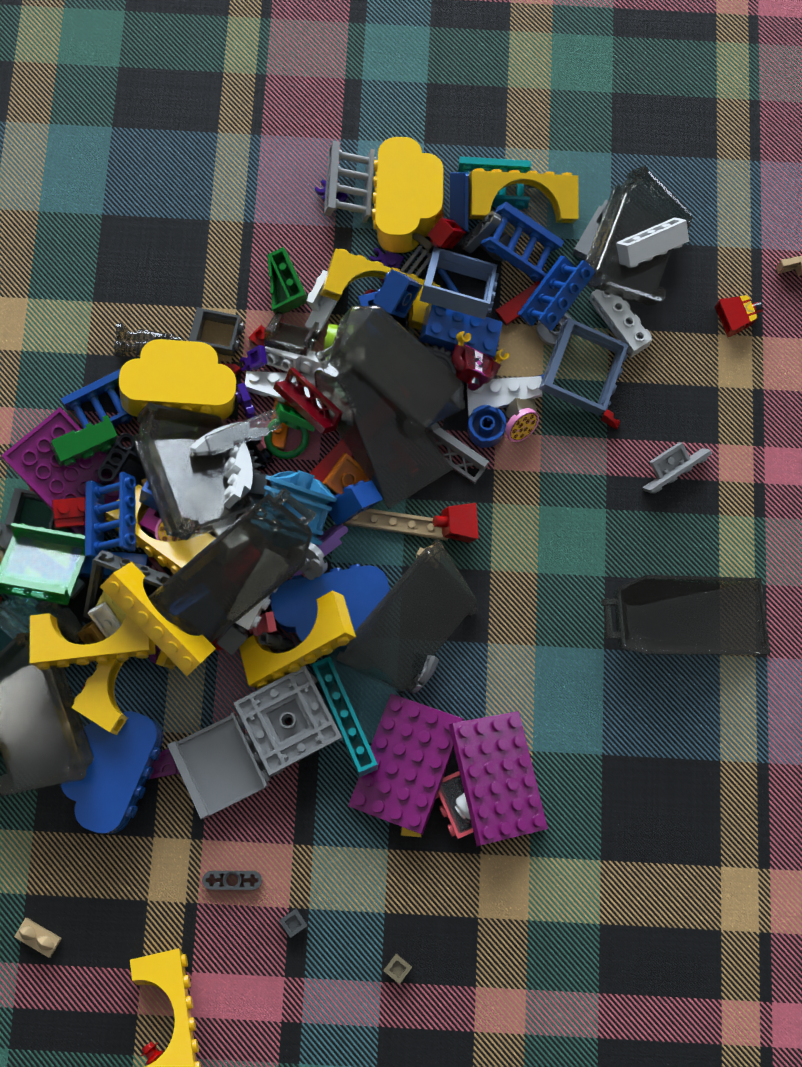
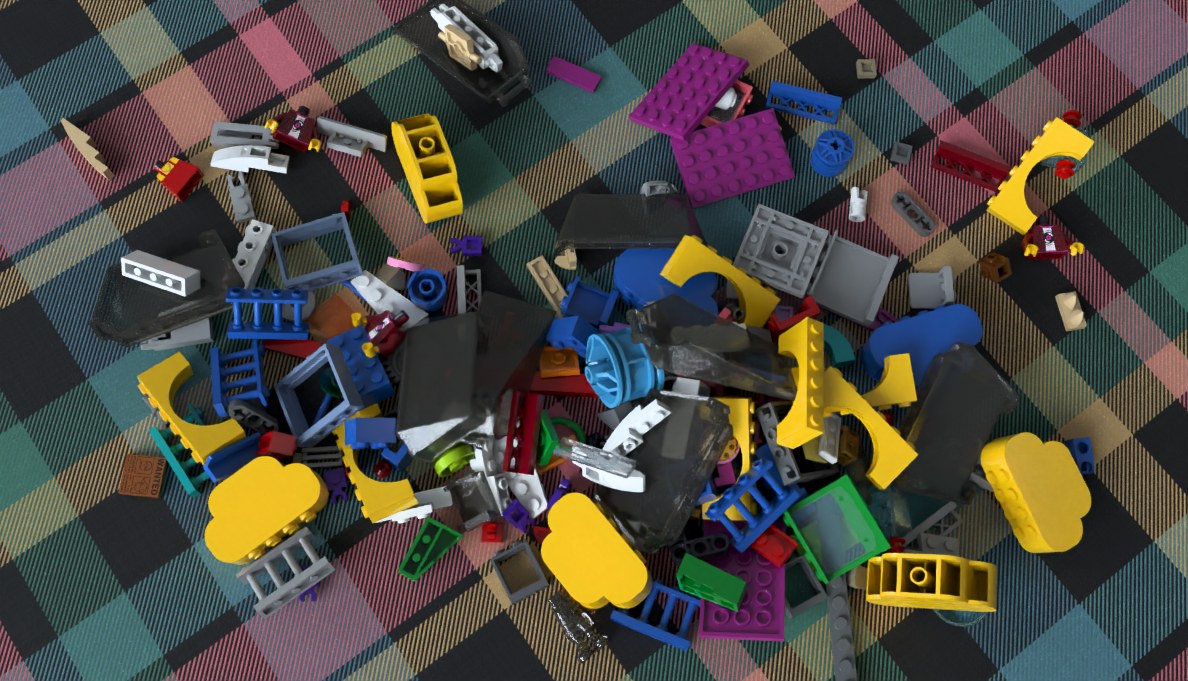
camera: 130 degrees left, 5 degrees down
teal brick [312,656,378,777] -> none
red torso [433,503,479,543] -> none
none -> dark orange tile [118,454,168,498]
none -> light grey hinge [210,121,280,149]
none -> white slope [211,145,290,173]
none -> light grey hinge [227,172,256,223]
none -> torso [264,106,322,153]
none -> clear orange plate [307,293,355,340]
none -> yellow brick [392,113,463,224]
none -> white hinge [430,4,503,73]
none -> tan plate [438,23,482,71]
none -> dark purple plate [450,236,483,256]
none -> magenta tile [546,56,601,93]
none -> blue panel [560,276,619,329]
none -> blue fence [765,81,842,125]
none -> red panel [765,295,821,342]
none -> lavender tile [773,305,794,322]
none -> blue wheel [810,129,854,177]
none -> teal arch [824,324,855,368]
none -> white hinge [849,186,868,222]
none -> light grey bracket [908,266,956,309]
none -> dark red fence [930,141,1011,193]
none -> reddish brown brick [979,252,1012,283]
none -> torso [1020,216,1084,260]

